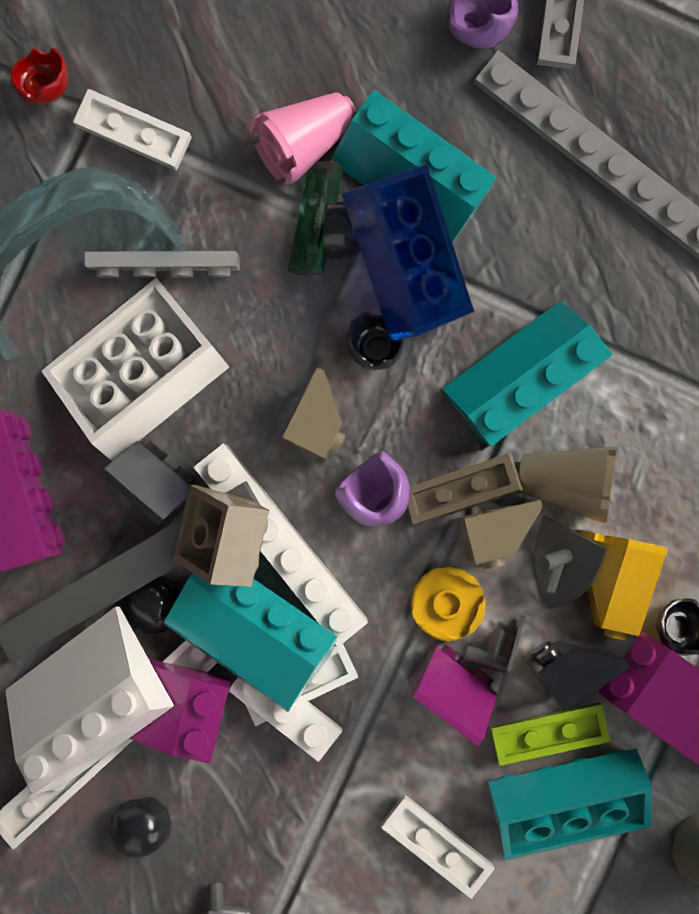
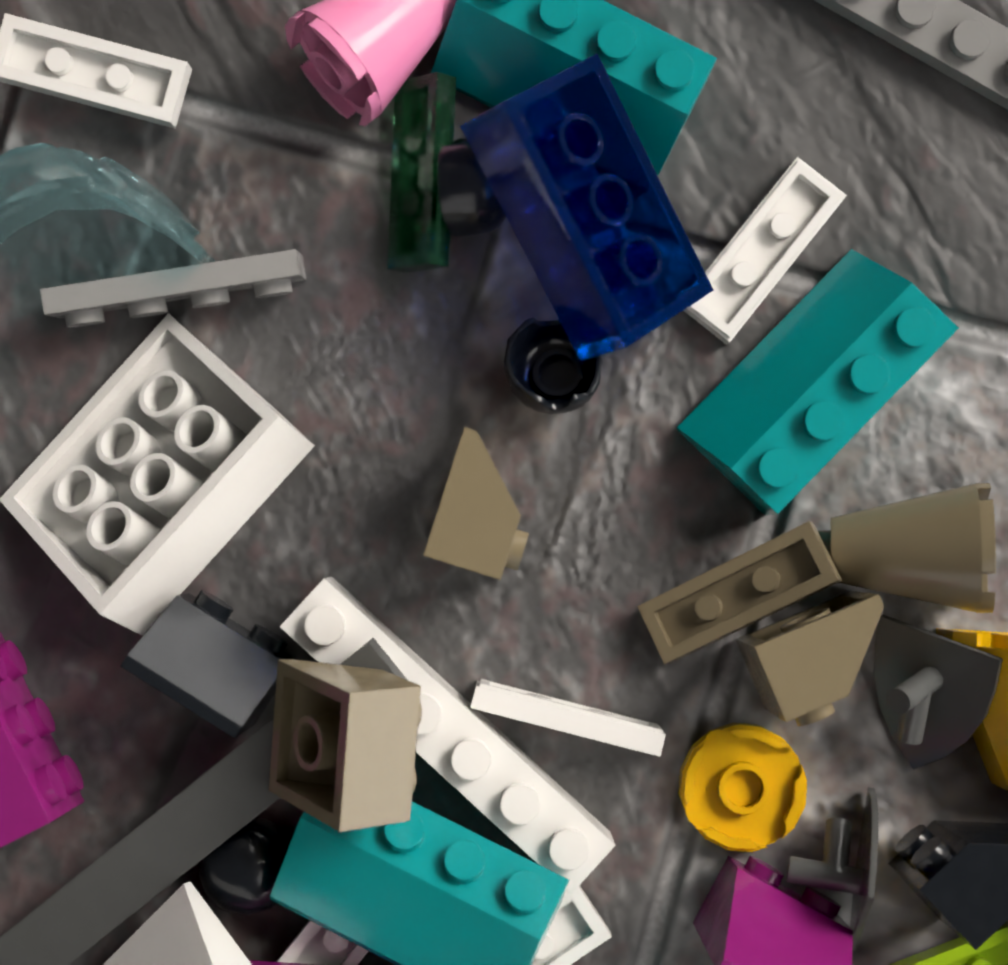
camera: 10 degrees left, 0 degrees up
medium lavender piece [335,451,410,527] -> none
none -> white tile [470,679,666,757]
none -> white tile [678,157,847,345]

